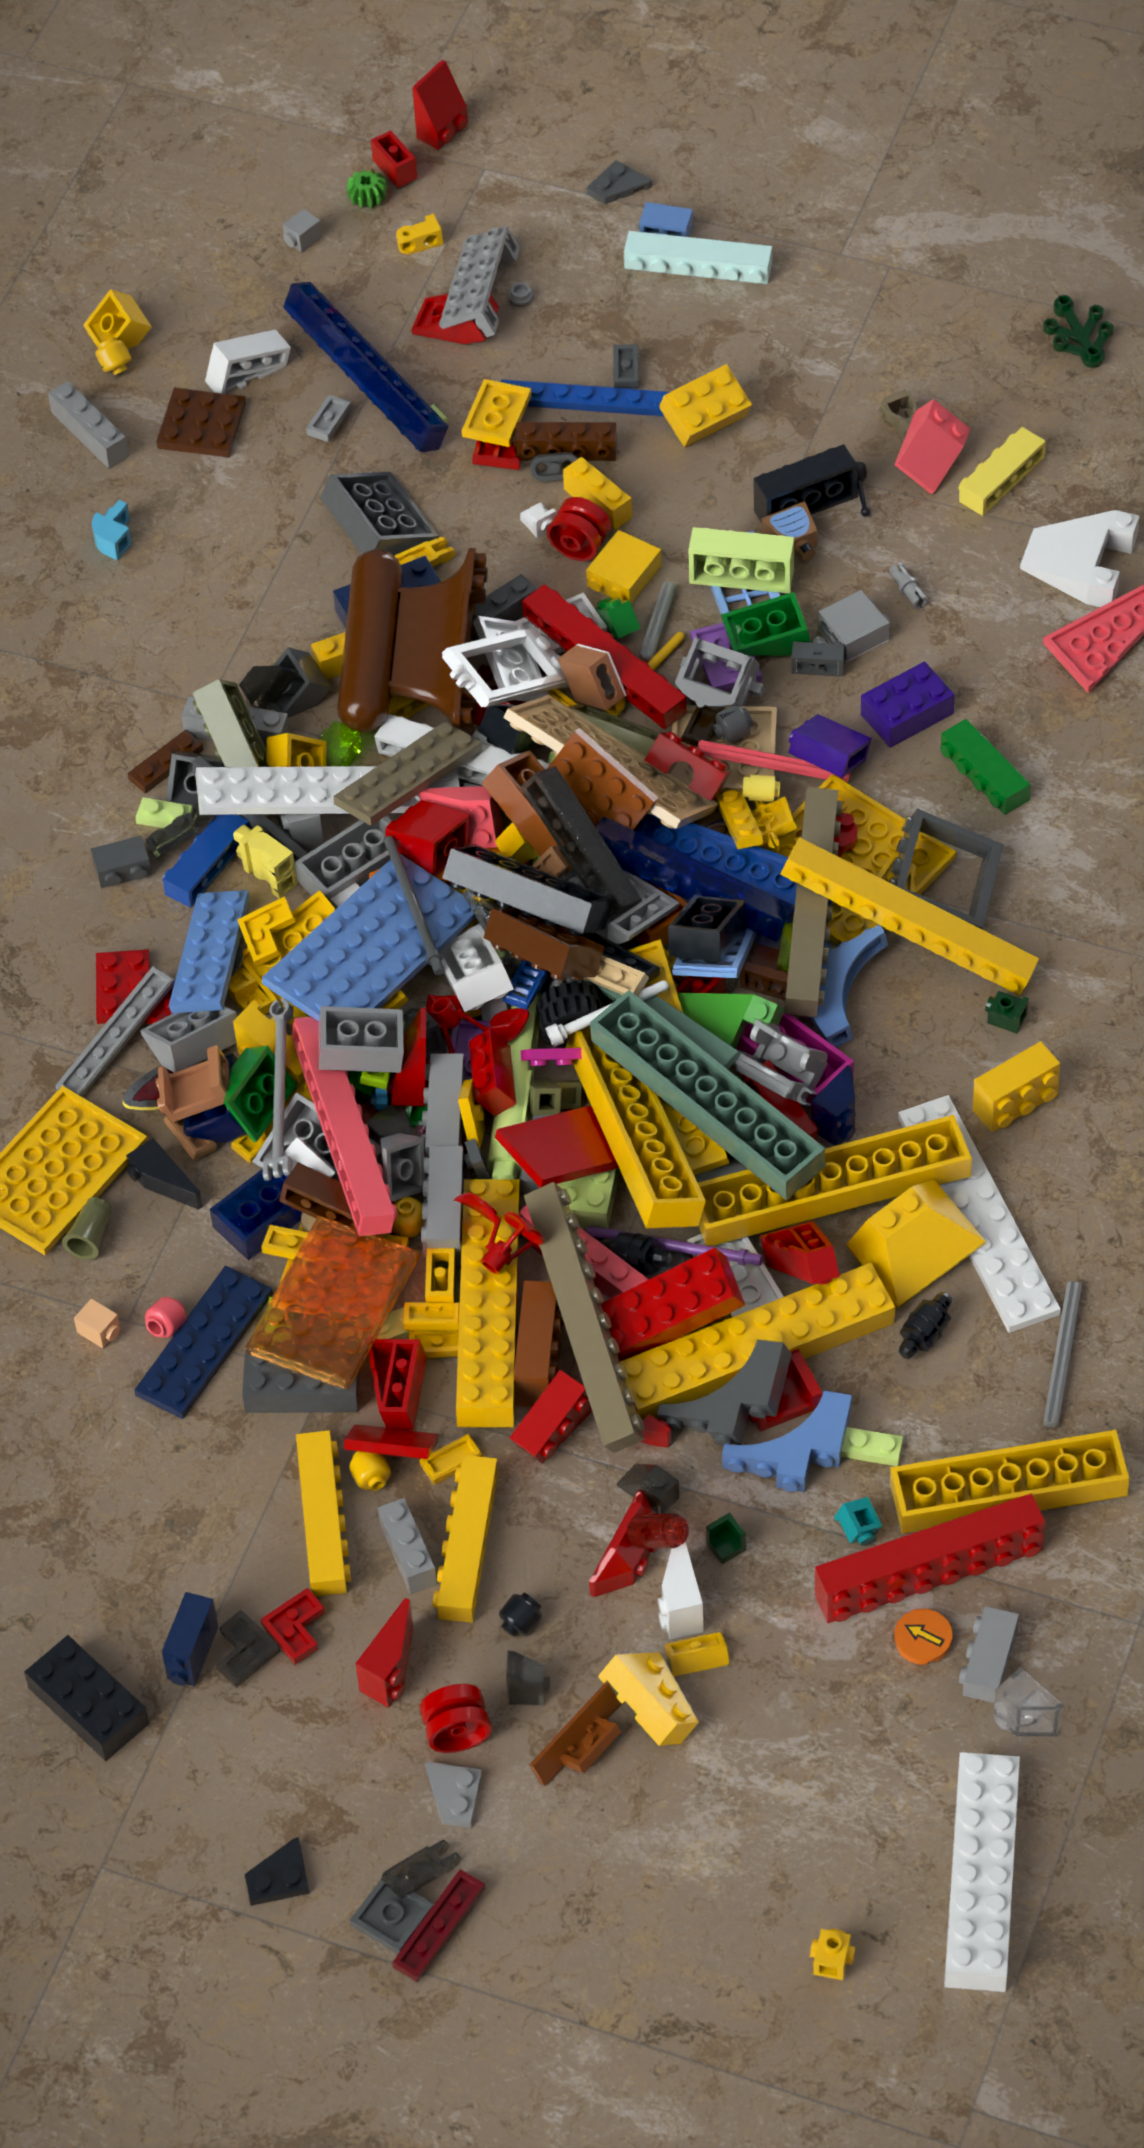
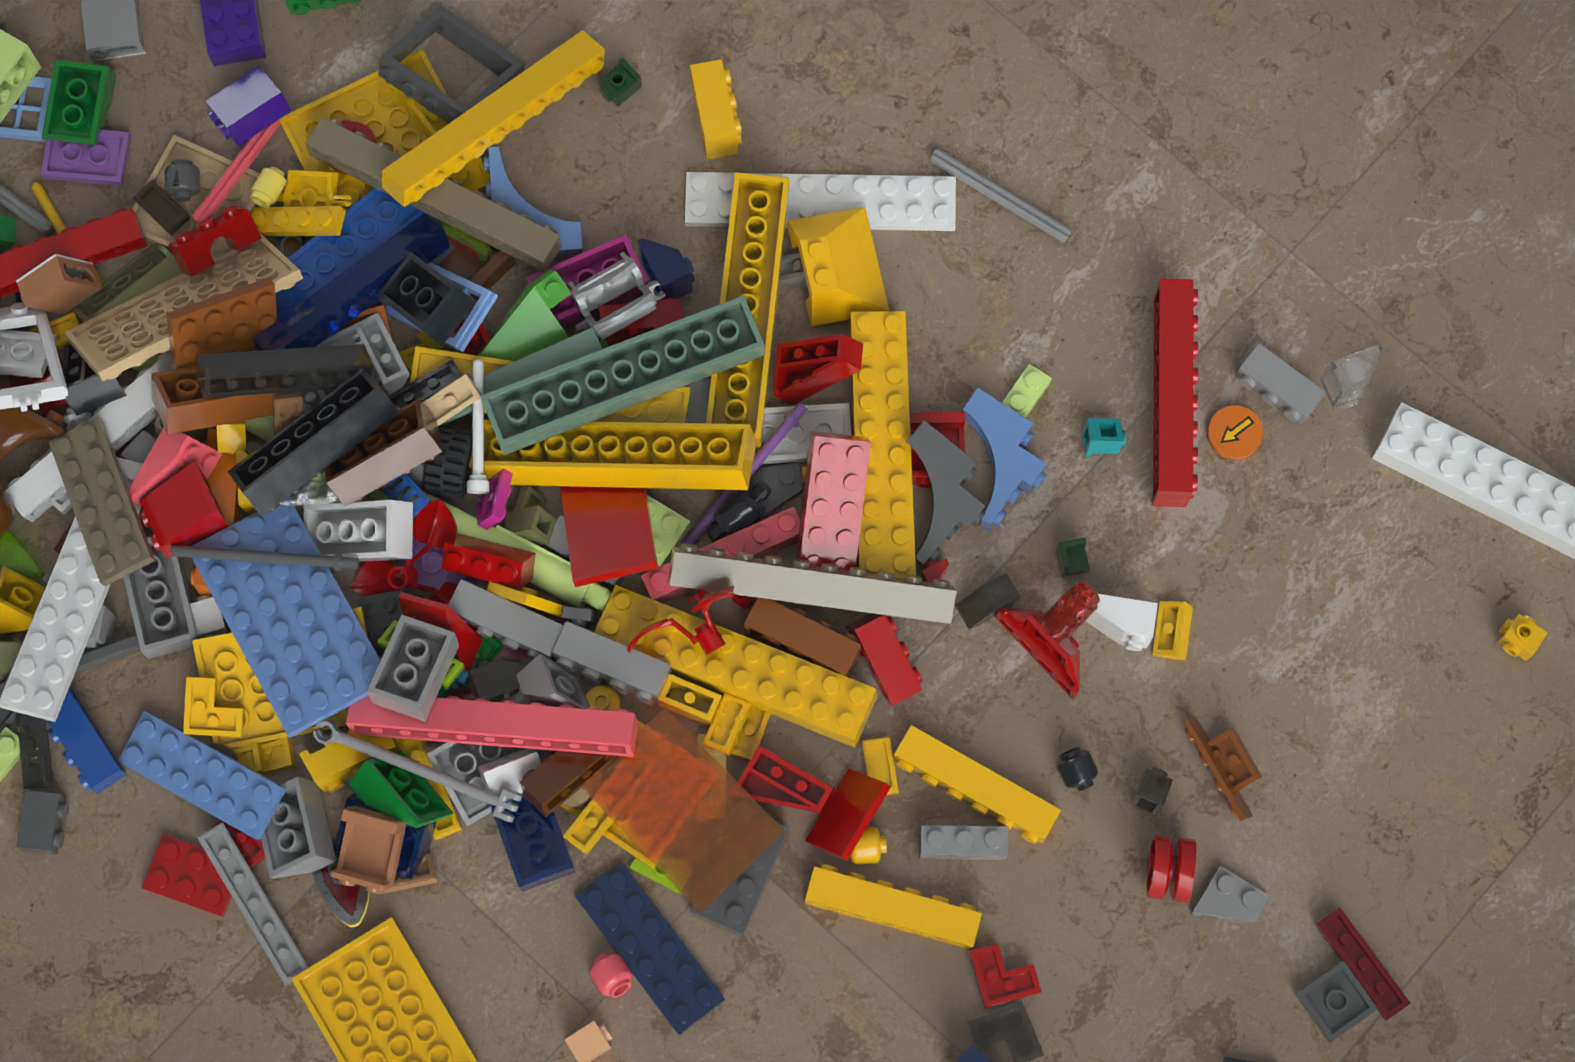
camera: 70 degrees left, 20 degrees up
olive plant [62,1197,112,1260] -> none
black slope [126,1138,203,1209] -> none
light yellow hips [233,825,298,899] -> none
red slope [355,1597,414,1708] -> none
clear smoke hinge [381,1840,462,1900] -> none
yellow wedge [598,1652,699,1746] -> none
light grey animal [675,637,765,708] -> none
dark grey piece [792,636,845,677] -> none
yellow brick [890,1430,1129,1534] -> none
black piece [898,1292,952,1359] -> none

